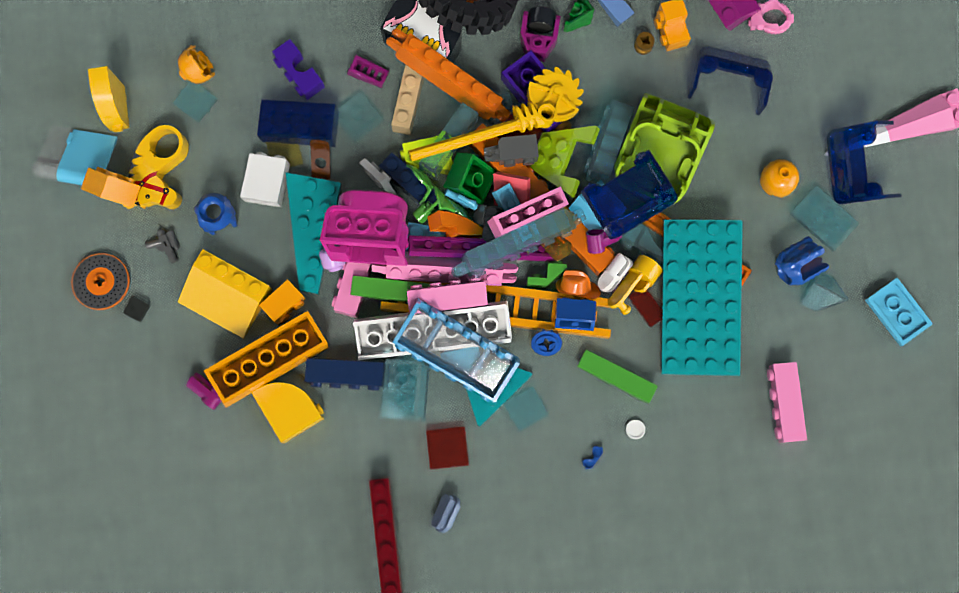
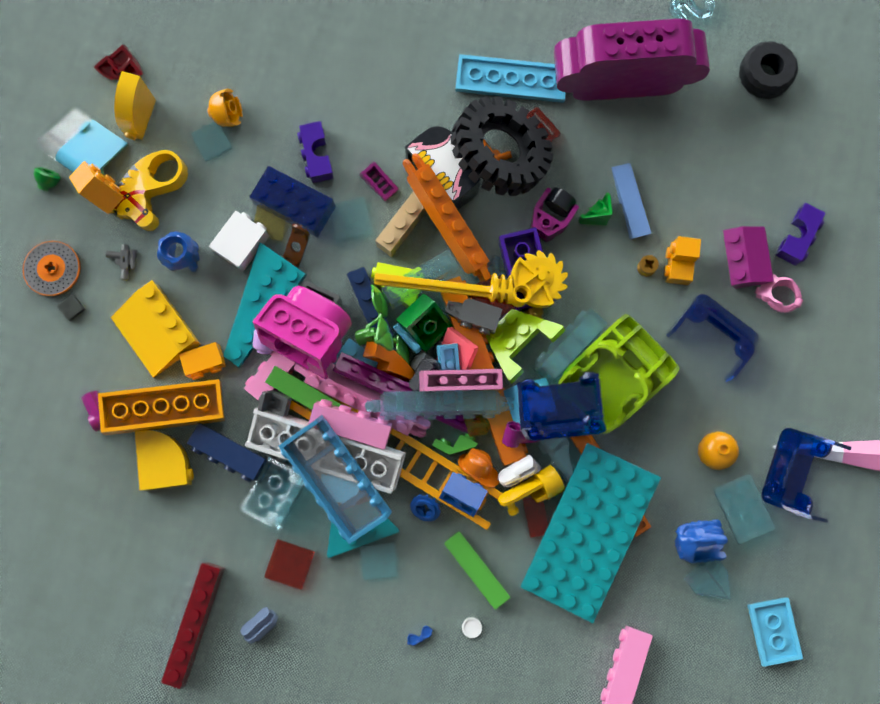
camera: 25 degrees right, 0 degrees up
white wing [359,158,397,195] -> none
none -> green brick [34,167,61,191]
none -> dark red brick [94,44,144,80]
none -> dark grey bracket [258,390,292,417]

